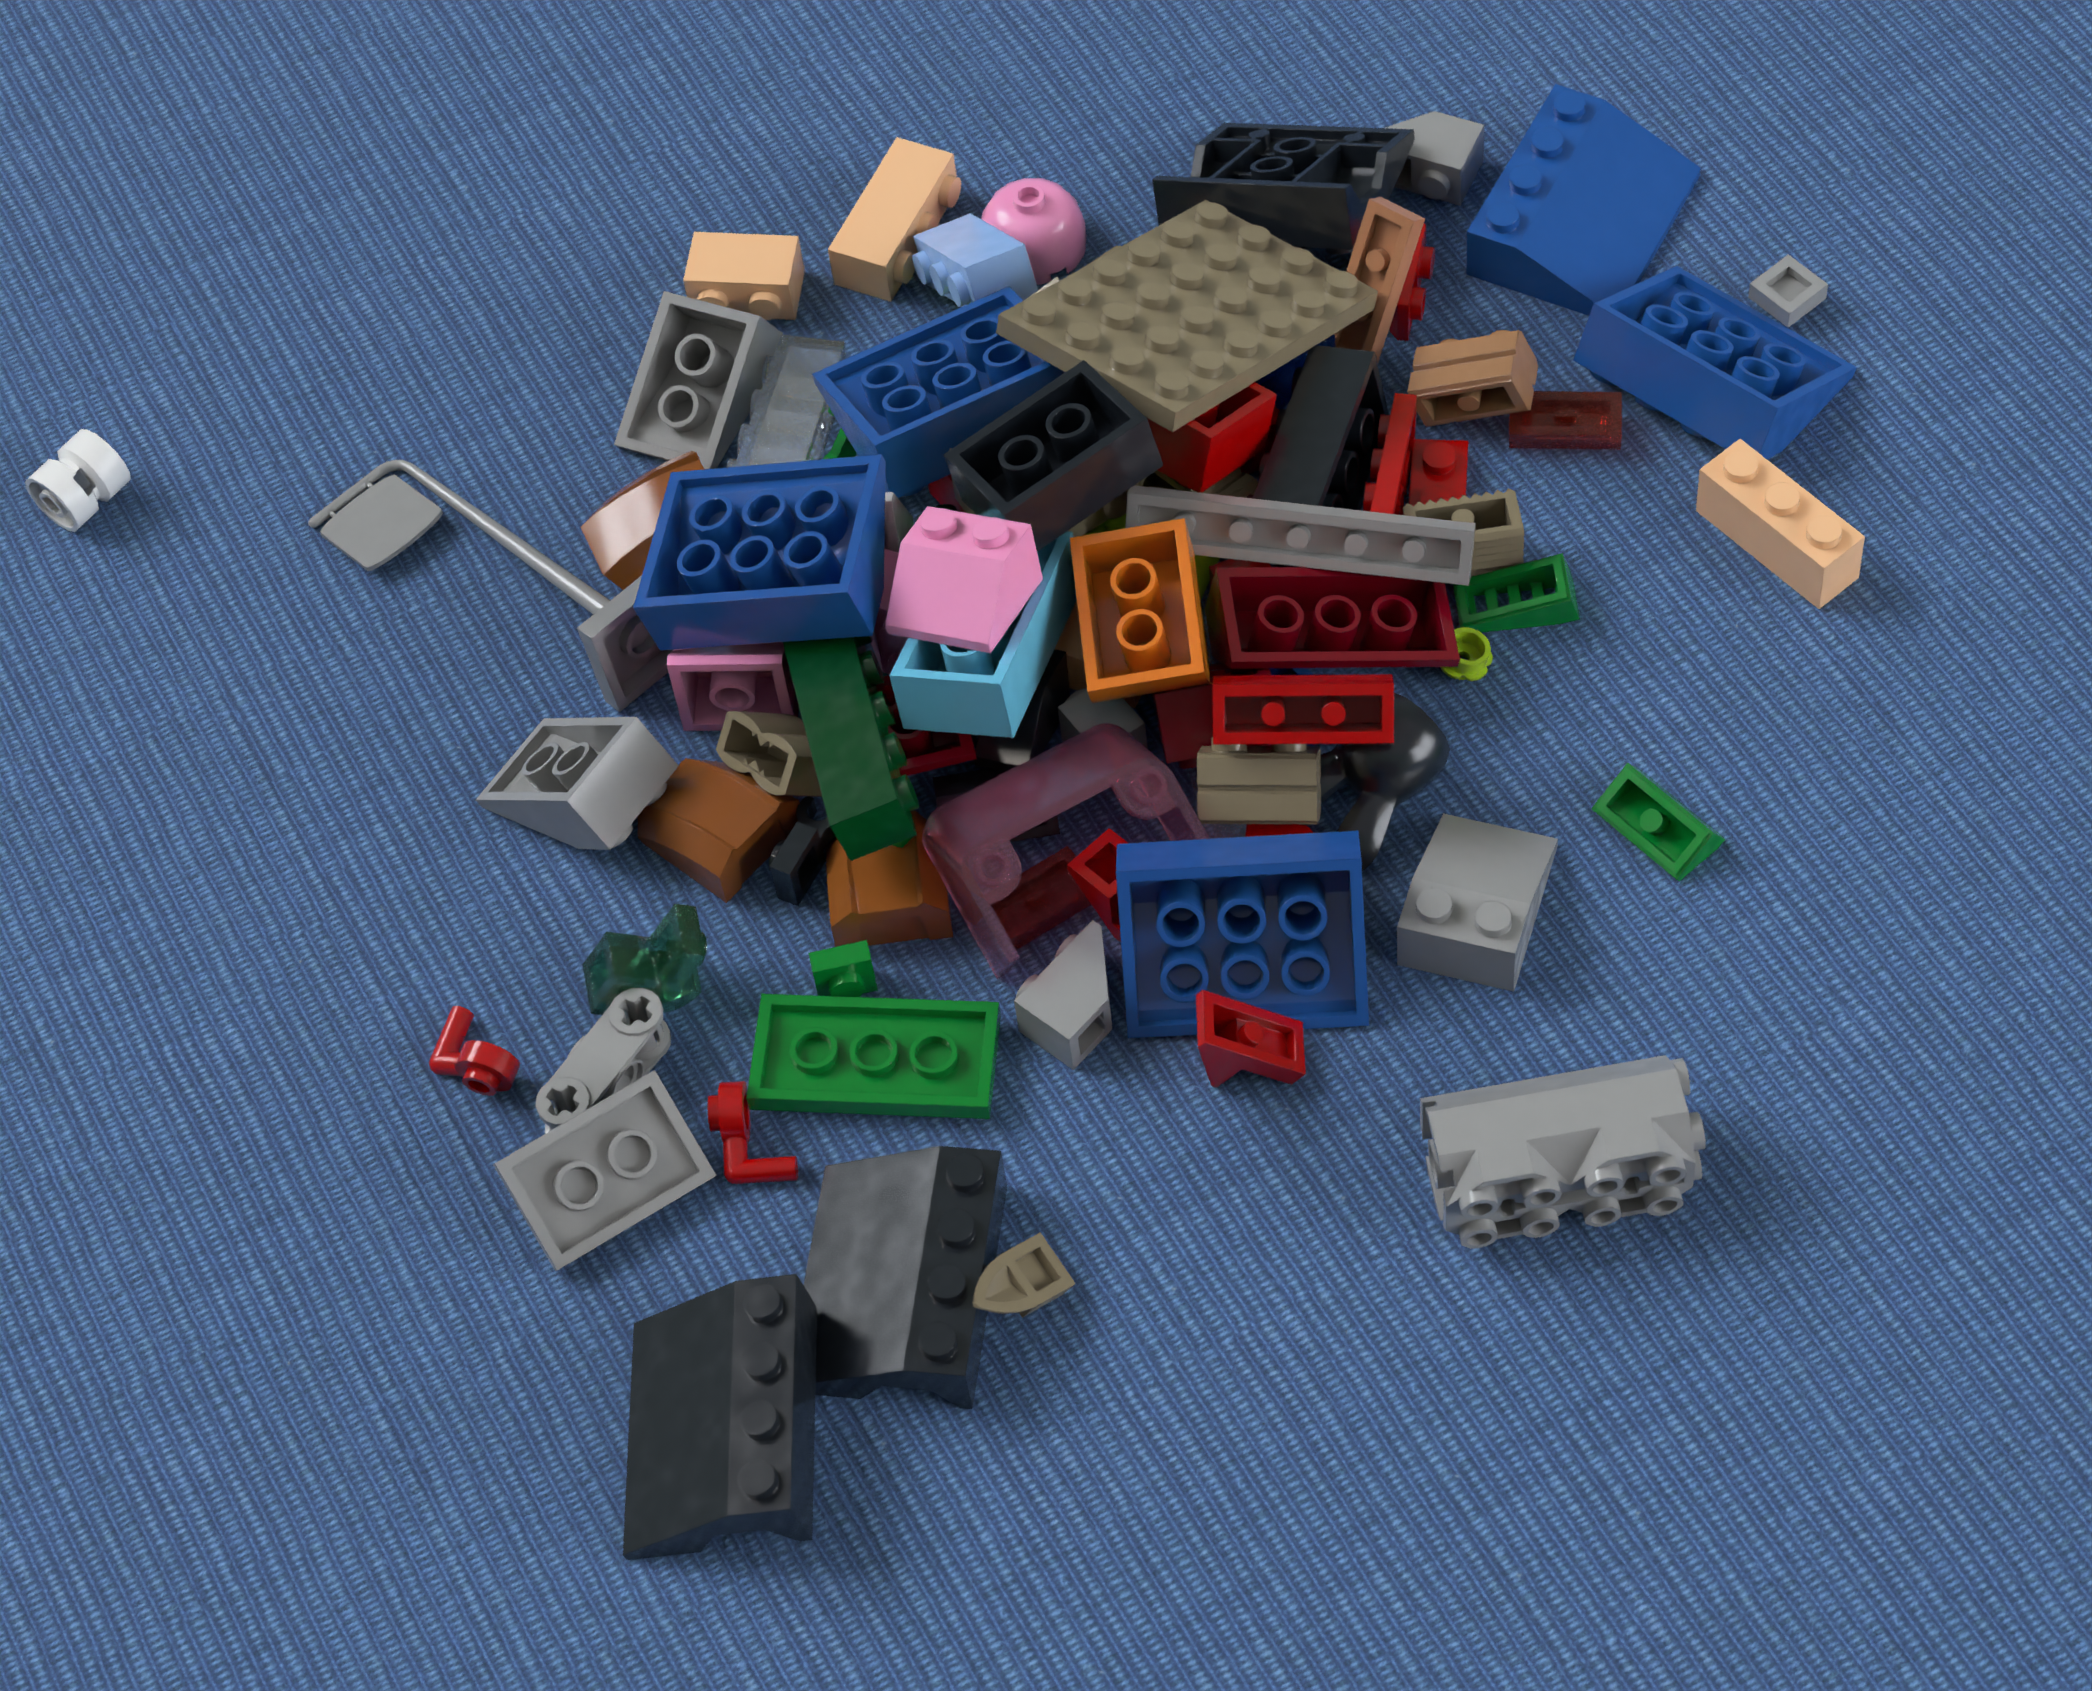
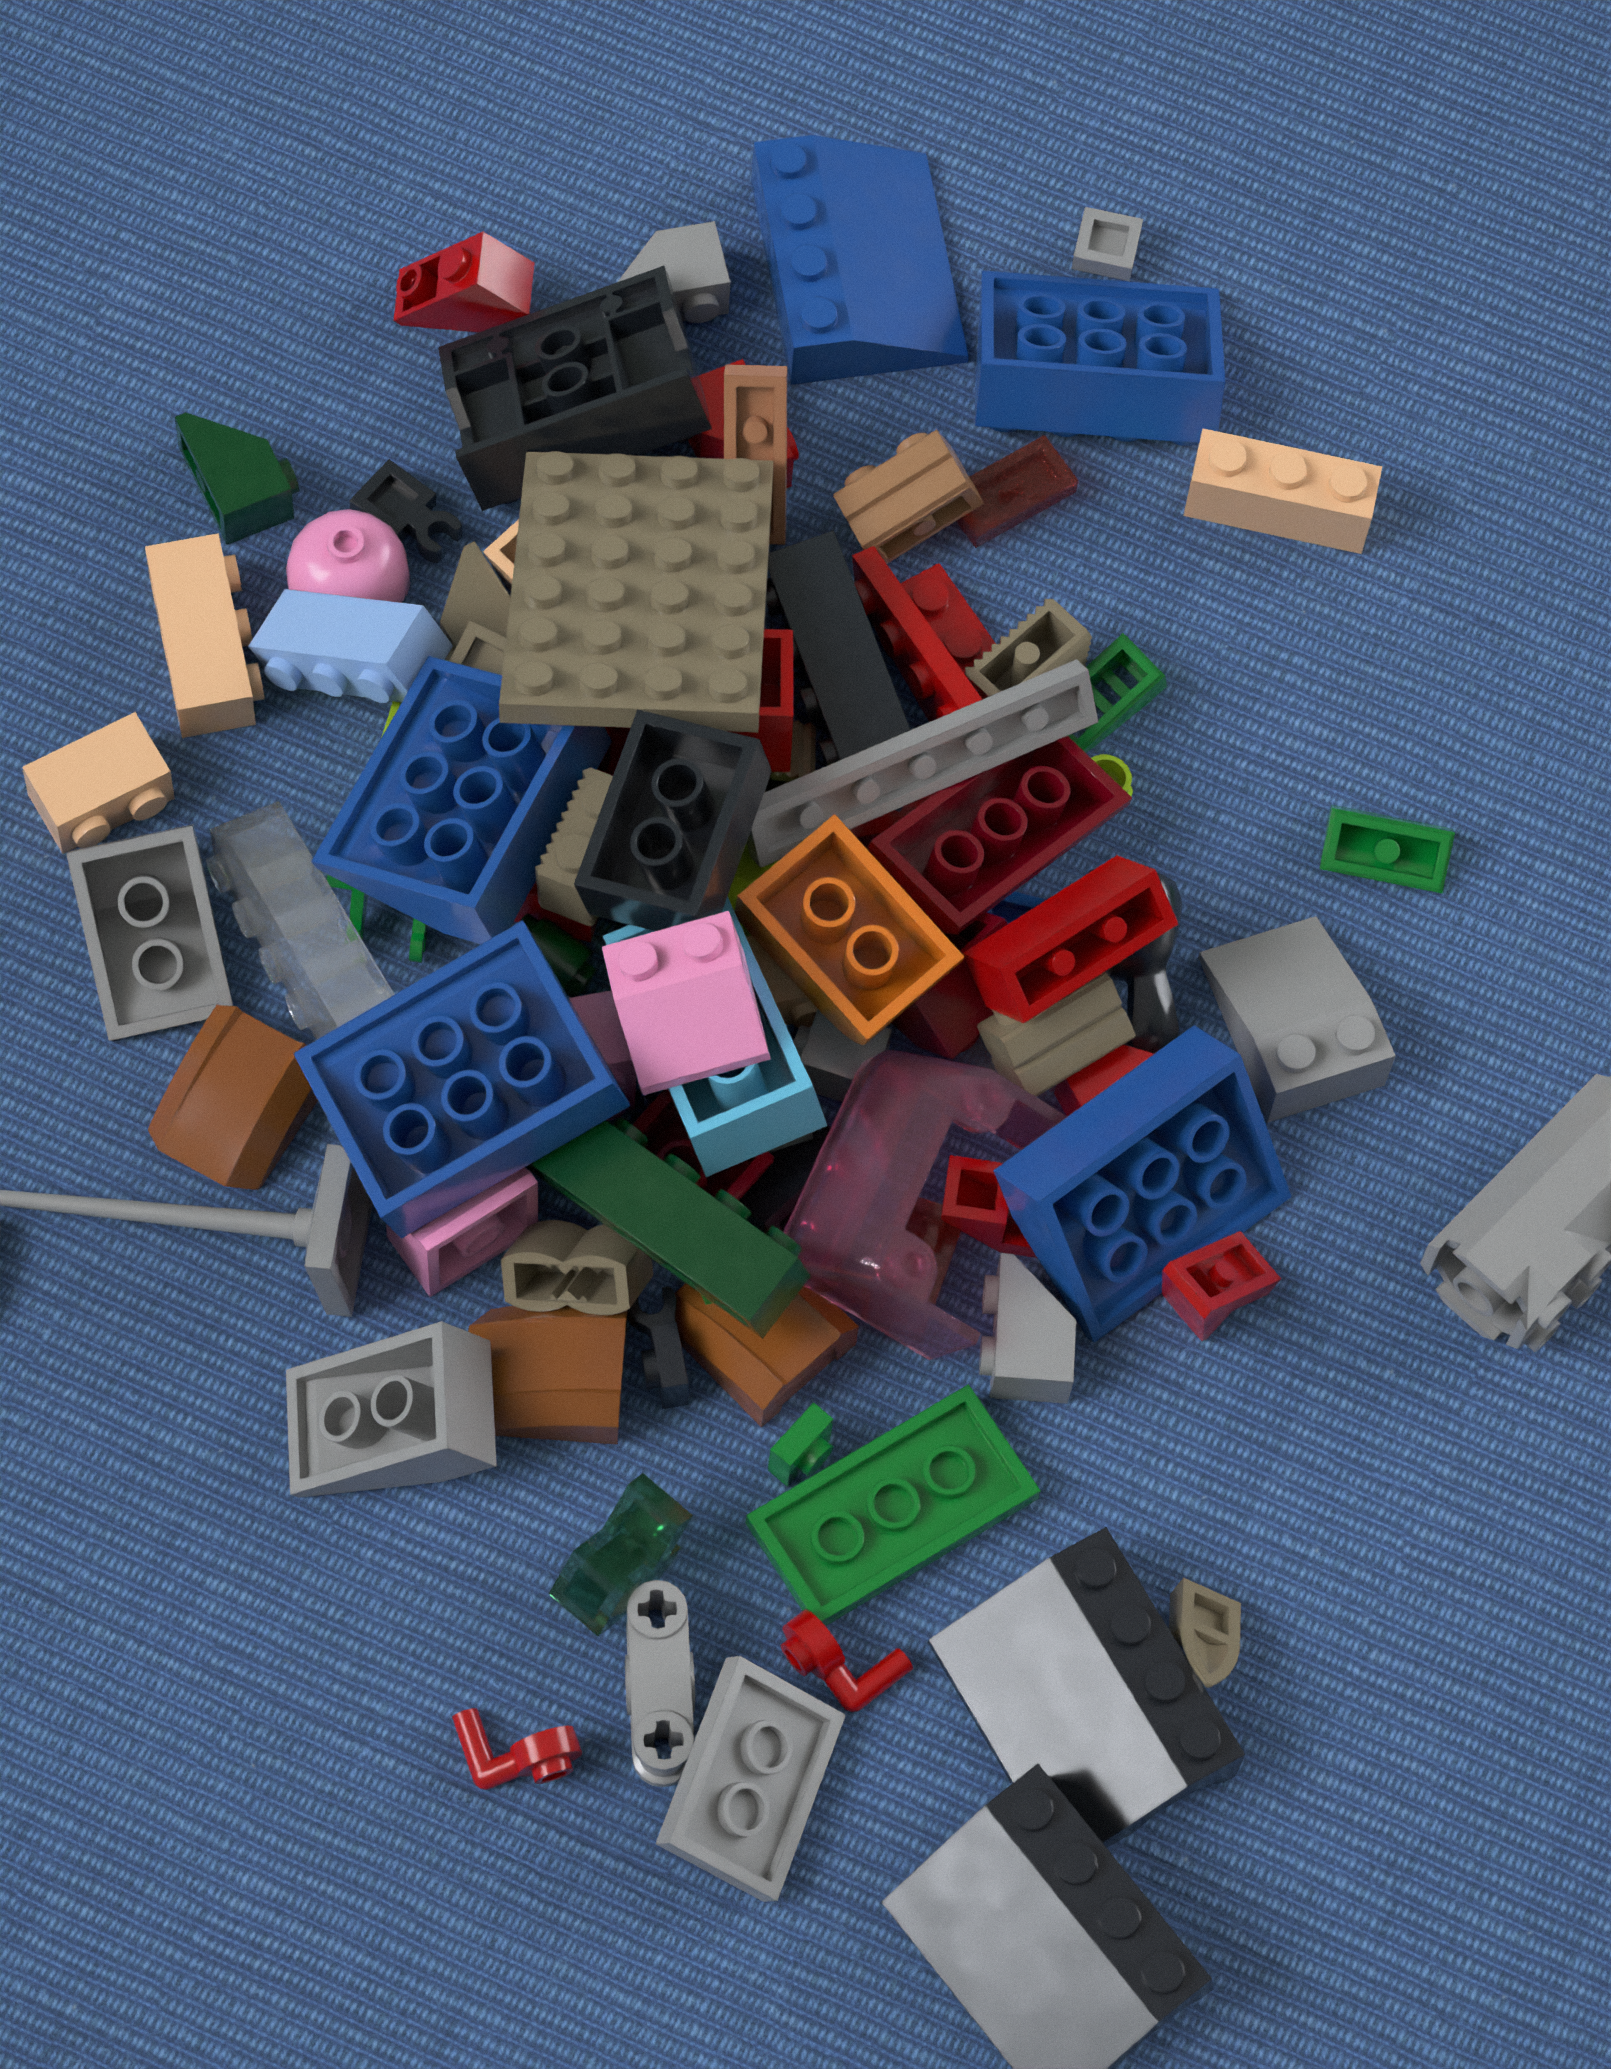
camera: 50 degrees left, 10 degrees up
none -> dark green slope [175,412,299,545]
none -> black plate [349,459,462,563]
none -> red slope [393,231,535,332]

